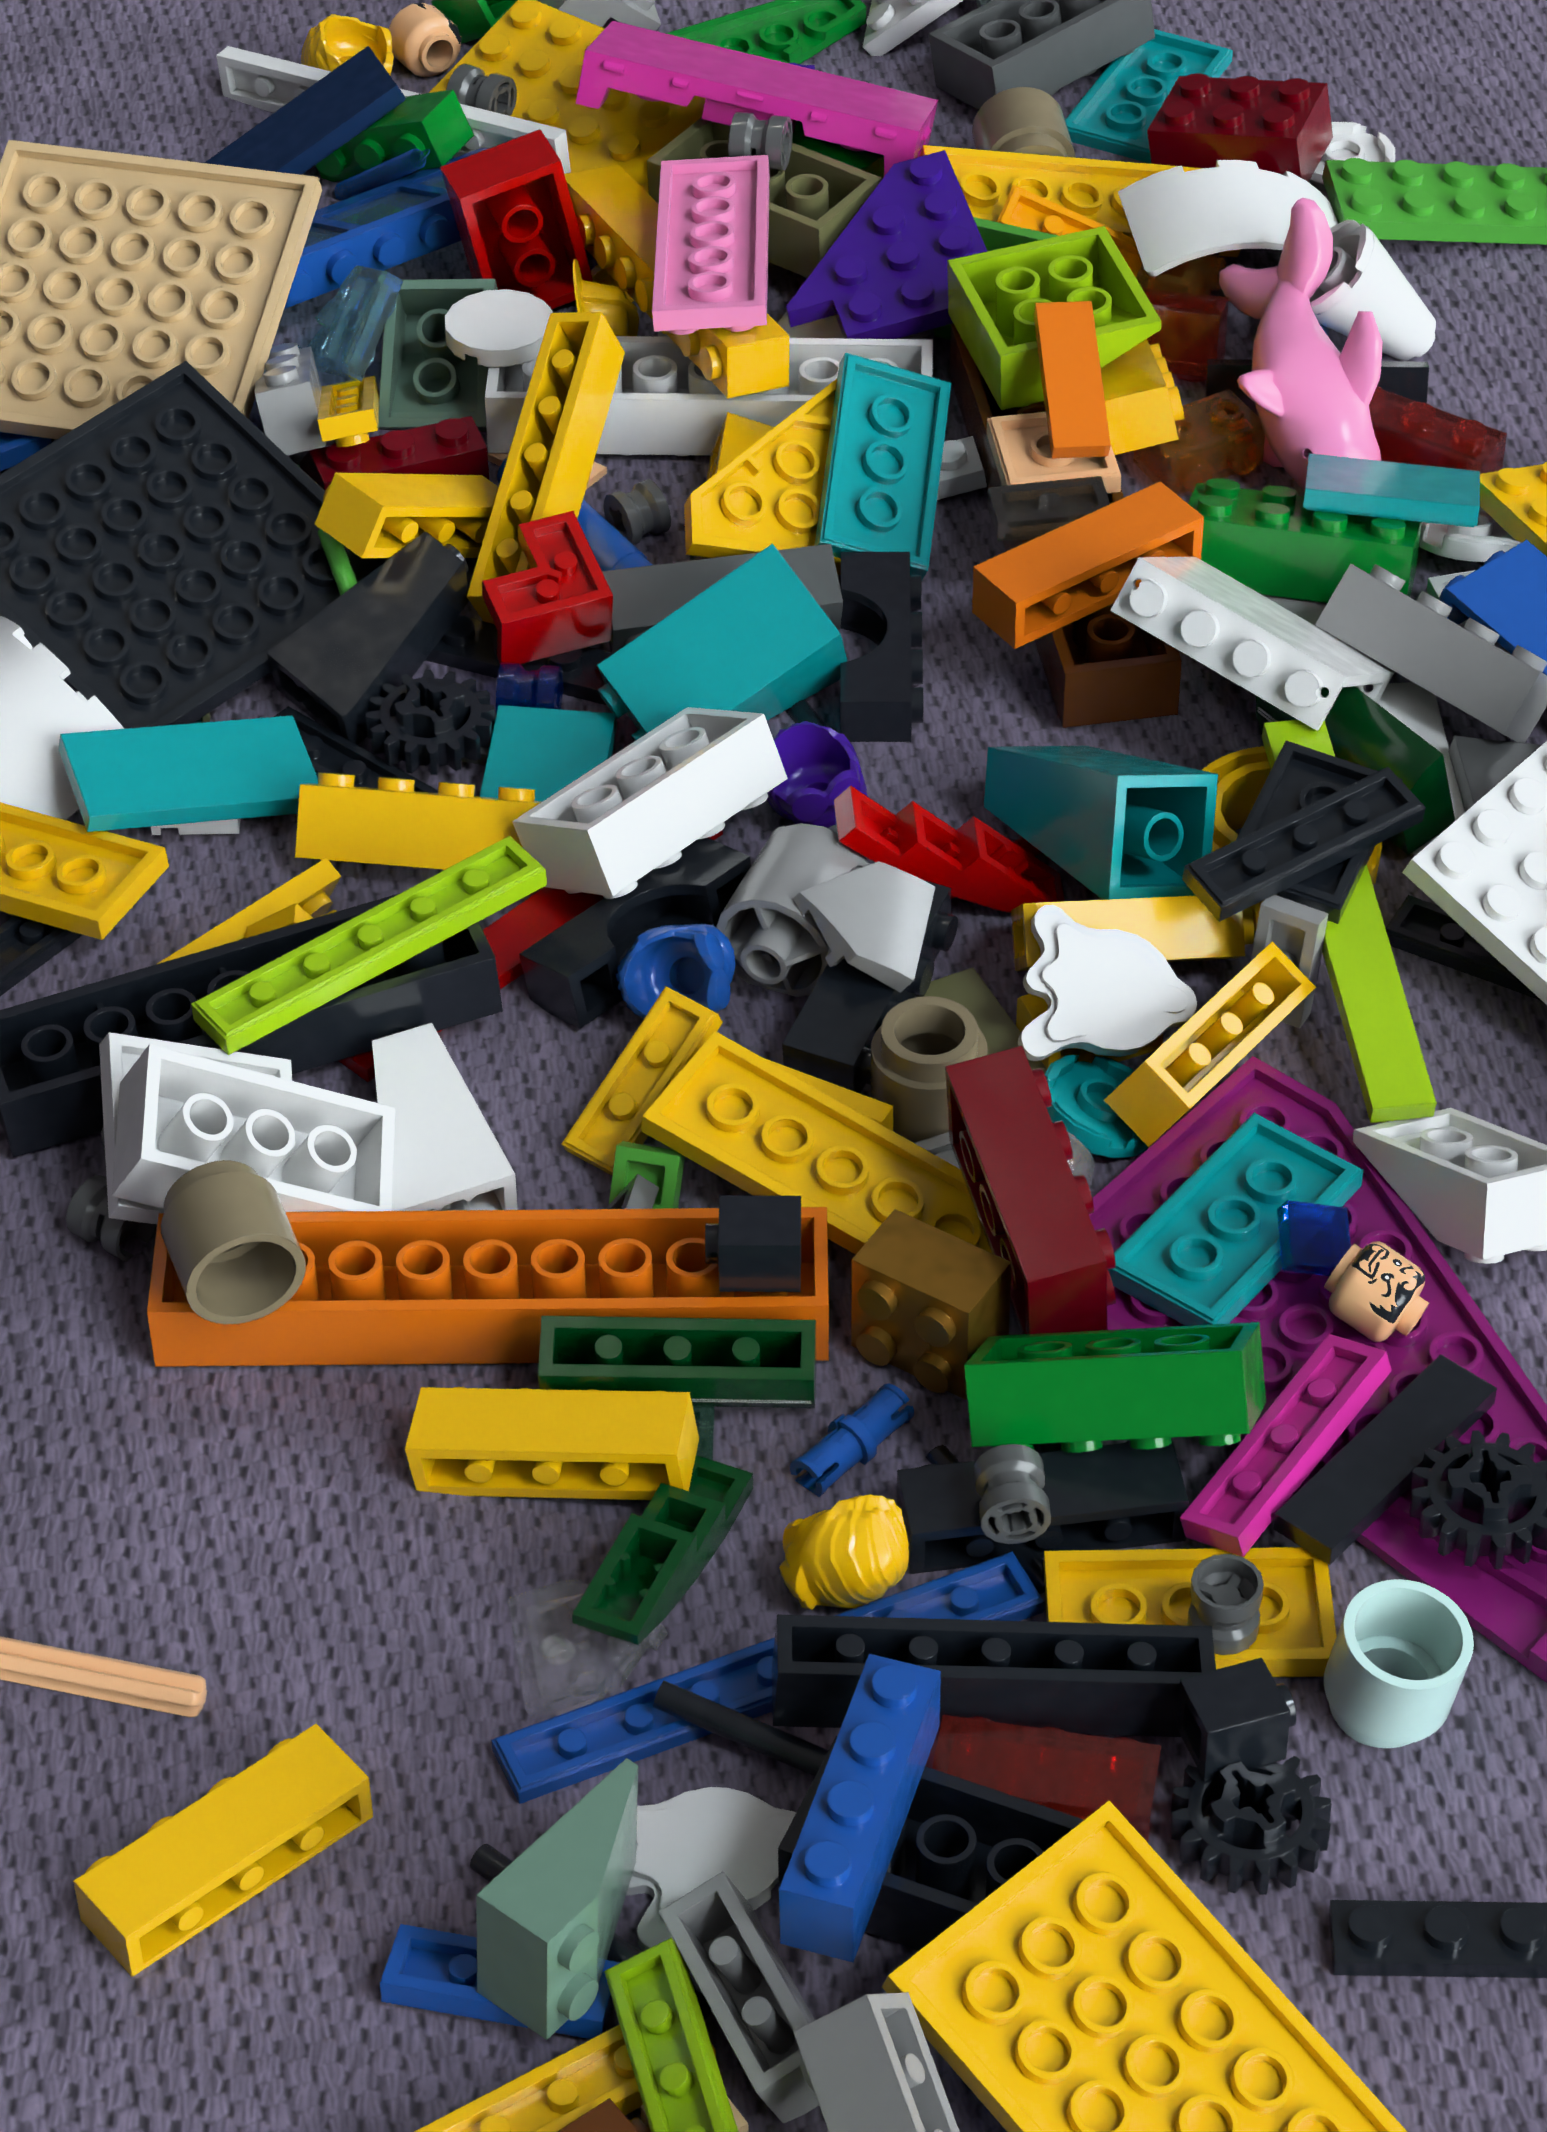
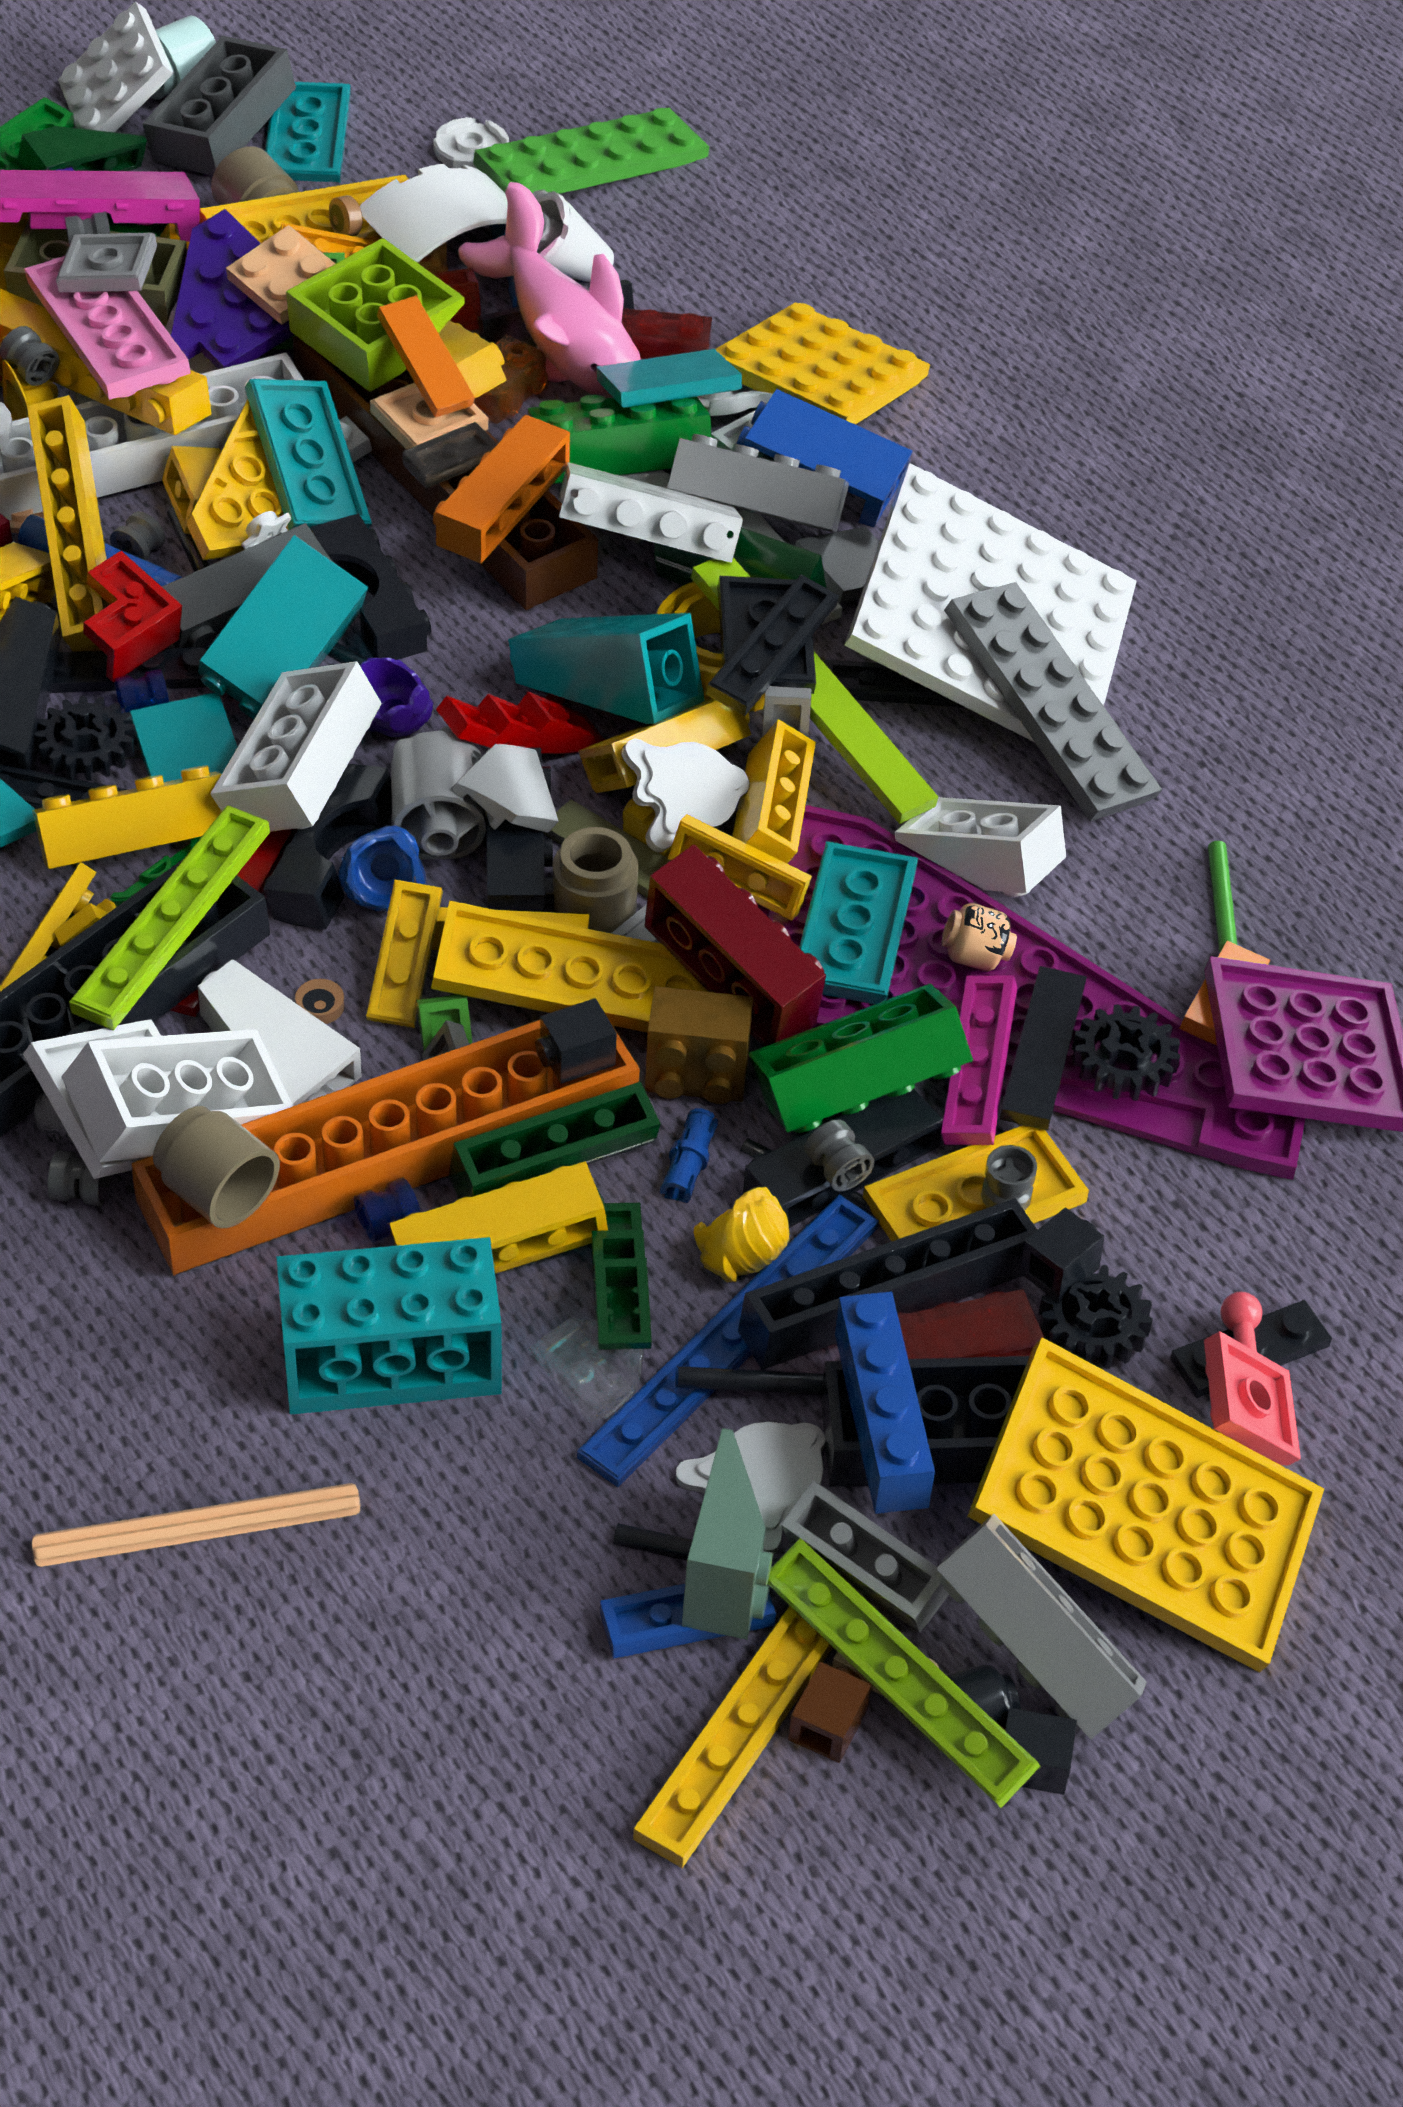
camera: 30 degrees left, 5 degrees up
yellow brick [73,1724,373,1977] -> none
dark red brick [1147,73,1333,182] -> none
clear blue tile [1277,1200,1351,1276] -> none
light aqua piece [1324,1579,1474,1748] -> none
none -> dark grey wheel [0,326,60,386]
none -> dark green slope [17,126,147,171]
none -> light grey tile [56,233,157,292]
none -> light nougat plate [226,225,335,325]
none -> white plate [241,511,291,549]
none -> teal brick [276,1237,502,1415]
none -> medium nougat tile [295,979,345,1024]
none -> medium nougat tile [329,195,363,236]
none -> clear blue wheel [354,1177,421,1243]
none -> yellow tile [667,814,812,921]
none -> coral plate [1204,1292,1301,1465]

